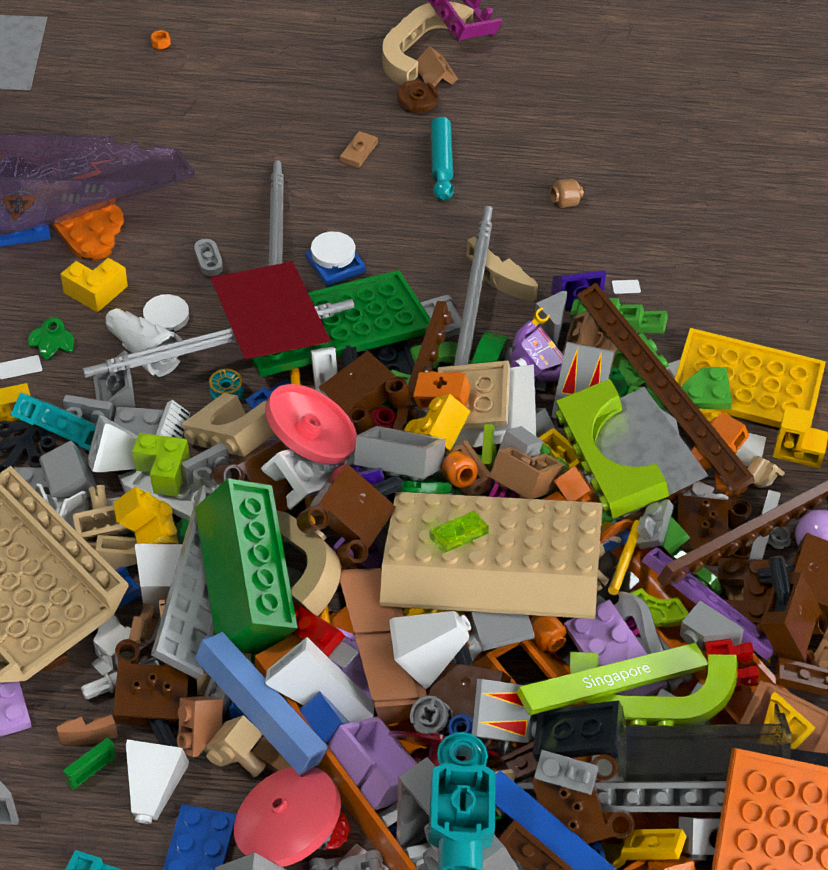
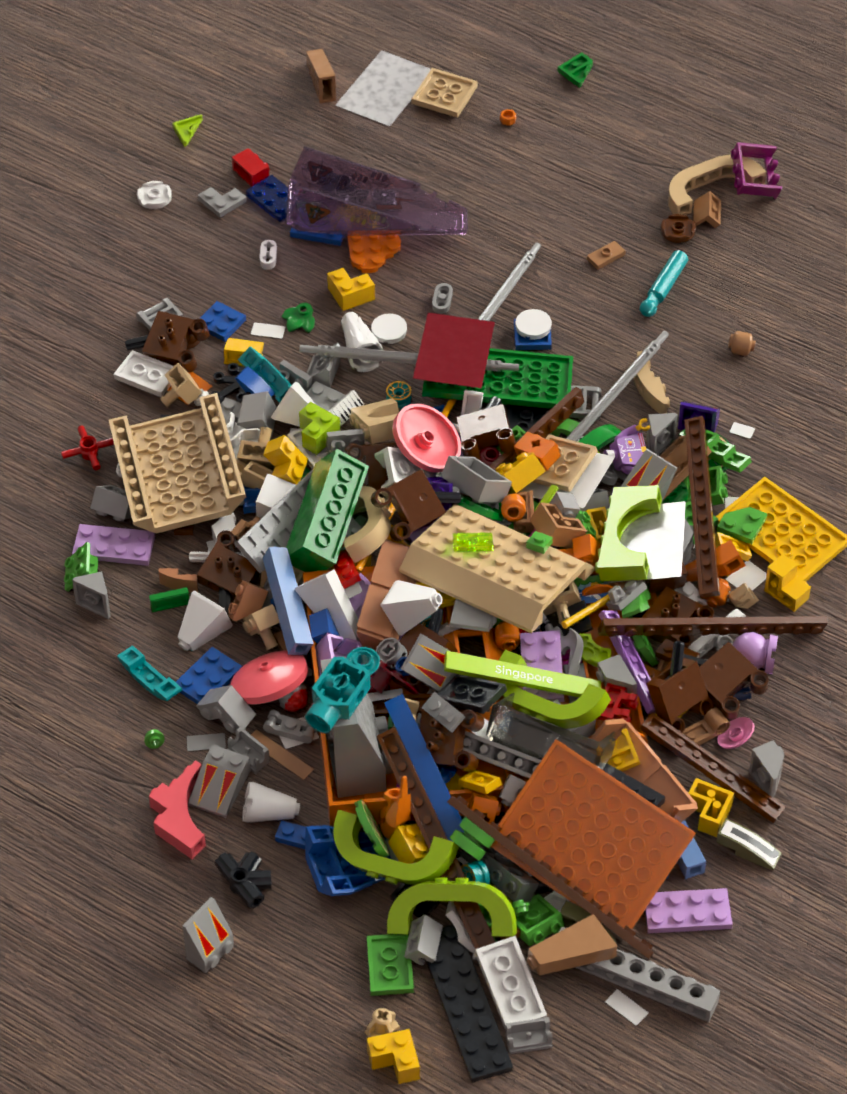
camera: 30 degrees right, 0 degrees up
none -> blue slope [235,366,275,397]
none -> tan plate [412,68,478,118]
none -> bright green plate [526,531,553,554]

